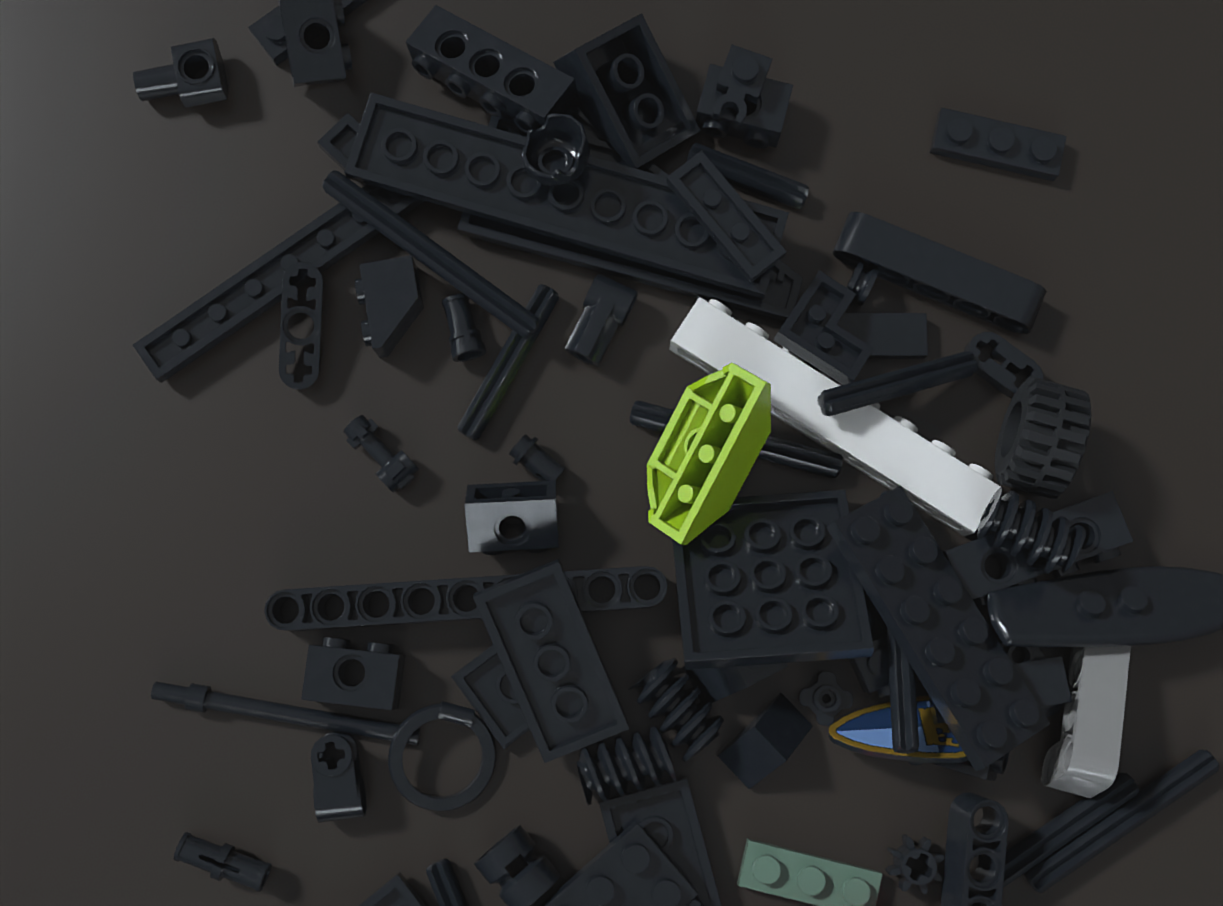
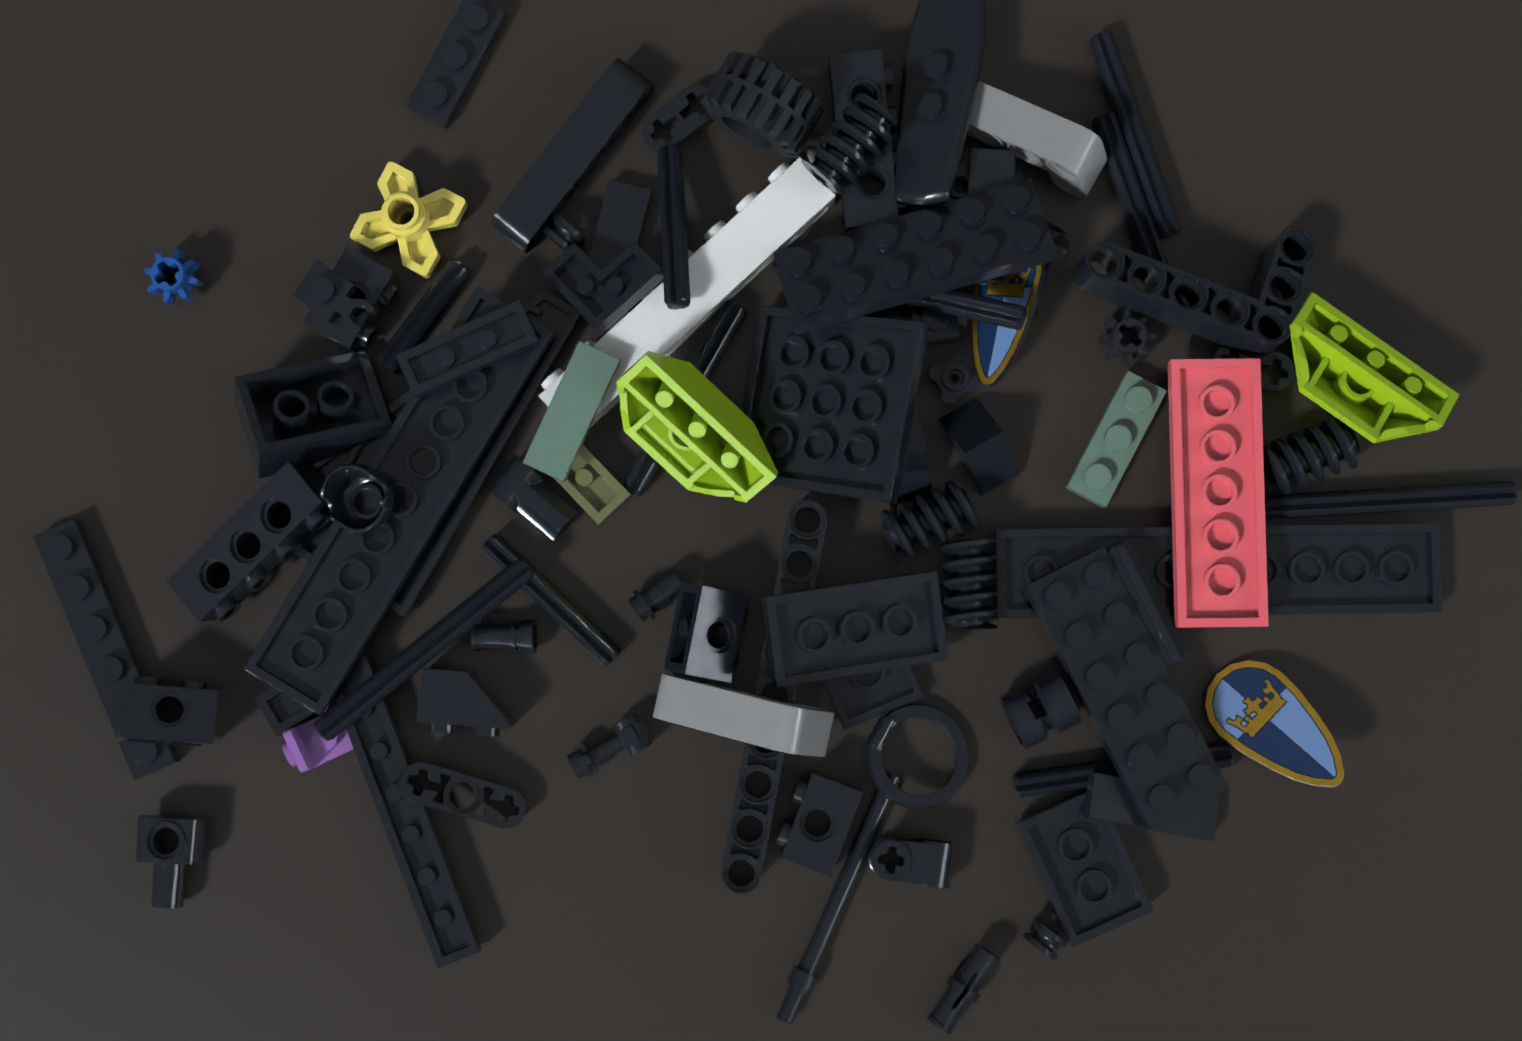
camera: 70 degrees left, 5 degrees up
none -> medium lavender bracket [282,715,354,773]
none -> light yellow plant [350,162,468,279]
none -> sand green tile [522,341,621,482]
none -> olive plate [553,444,631,525]
none -> light grey beam [653,673,834,757]

